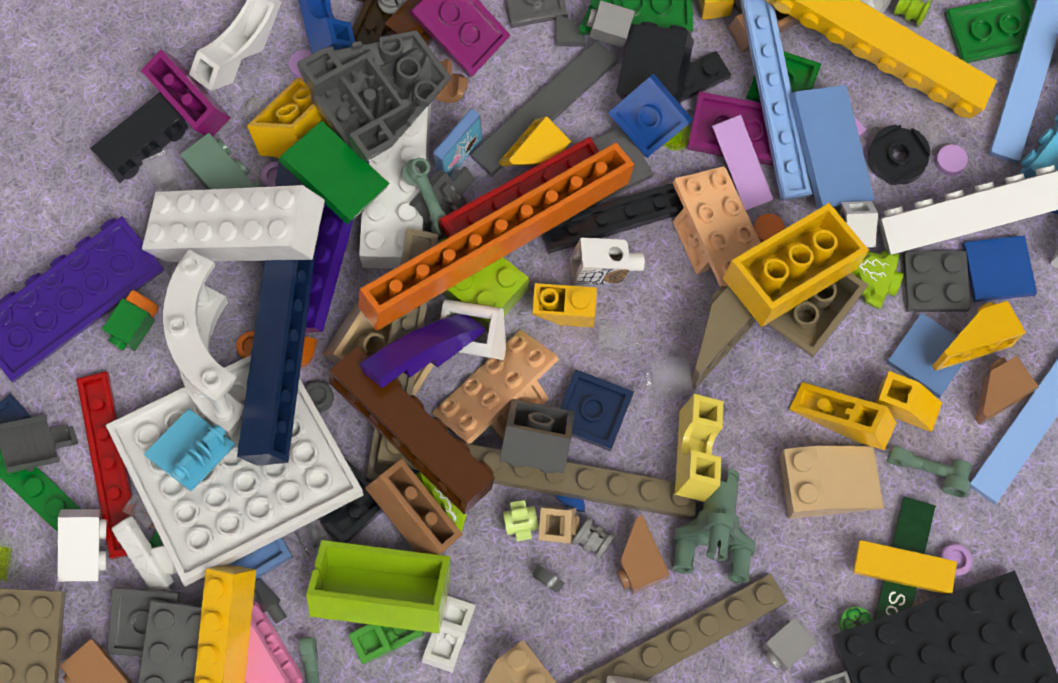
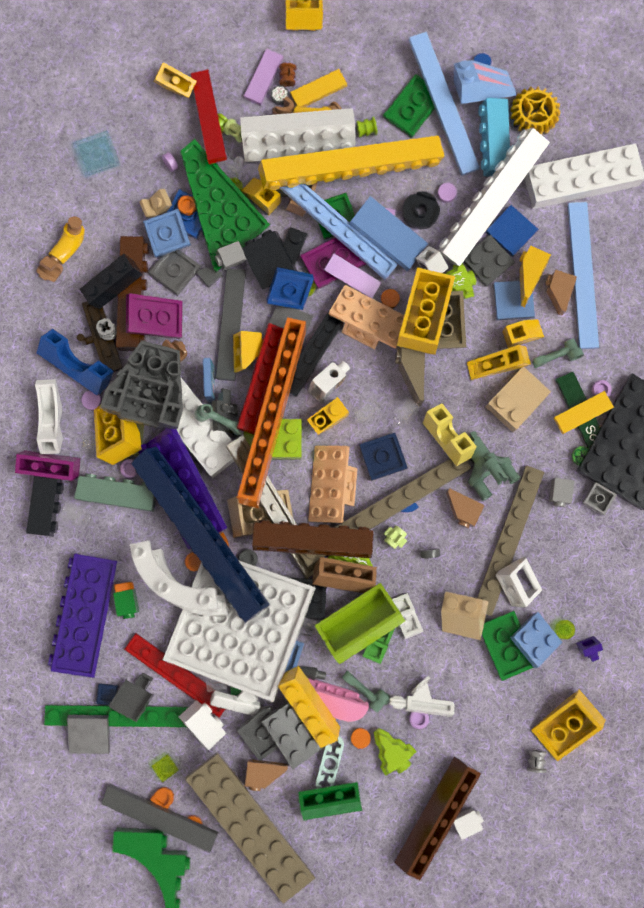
camera: 45 degrees left, 10 degrees up
white brick [142,185,325,262] -> none
medium azure hinge [144,408,236,492] -> none
green tile [279,121,390,225] -> none
dark purple slope [360,314,485,388] -> none
white tile [440,299,506,360] -> none
dark grey brick [500,399,575,474] -> none
tan brick [538,506,580,543] -> none
light grey bush [572,517,615,559] -> none

